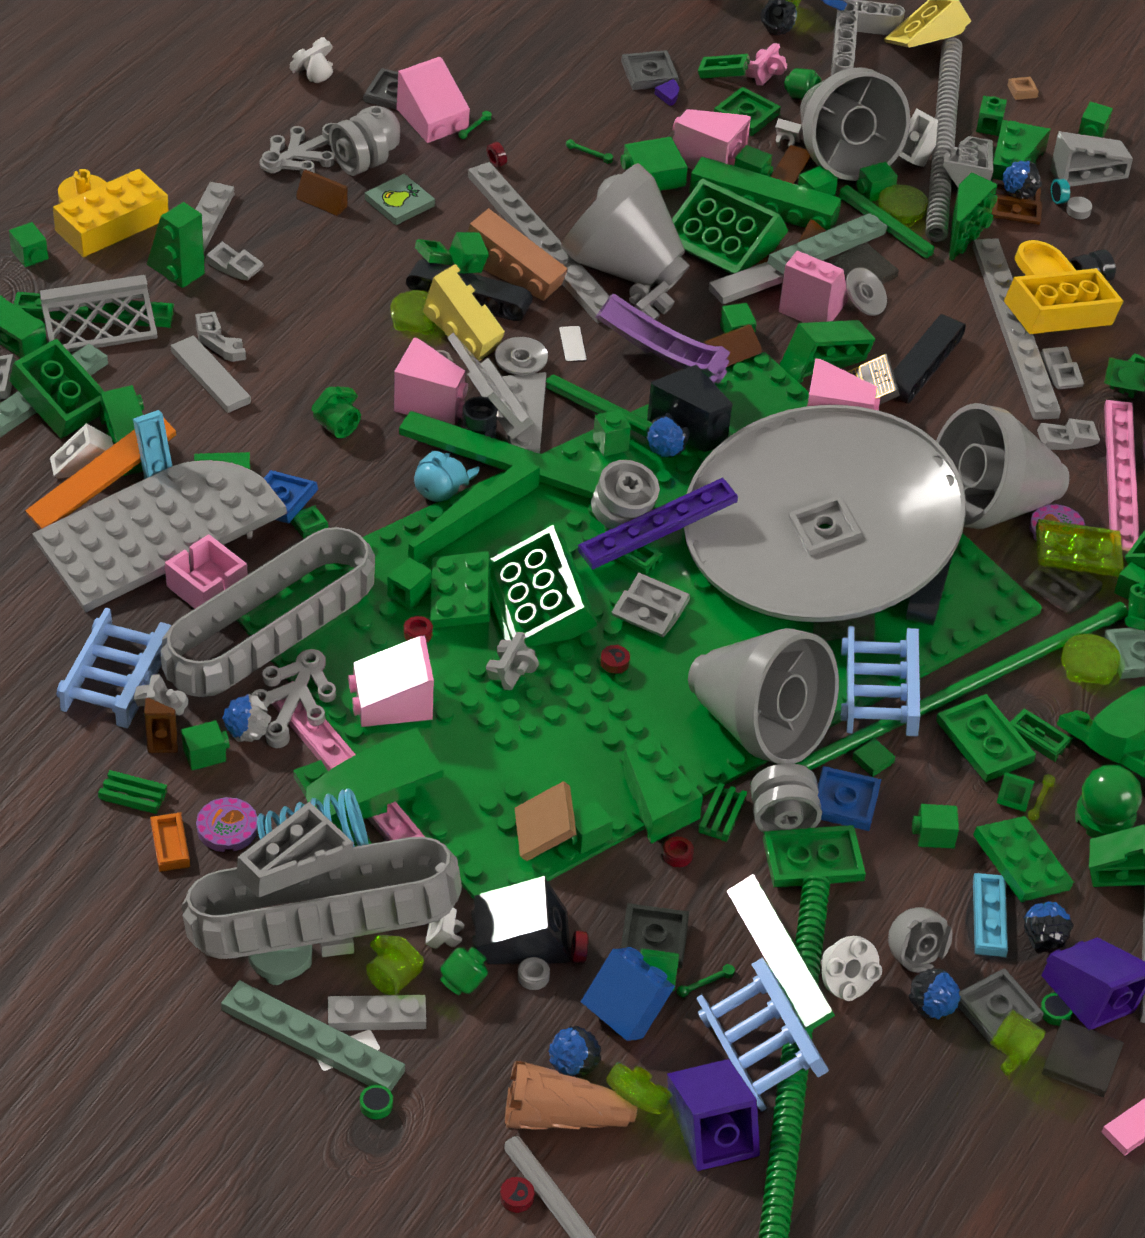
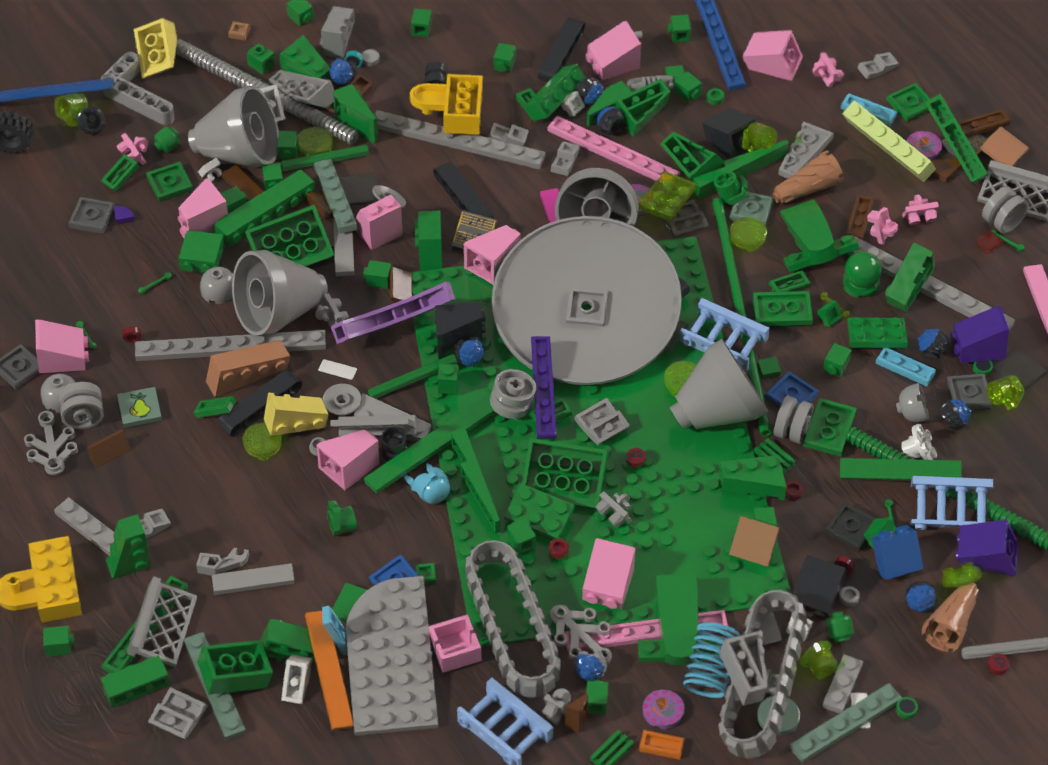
camera: 60 degrees left, 5 degrees up
green brick [449,232,489,273] -> none

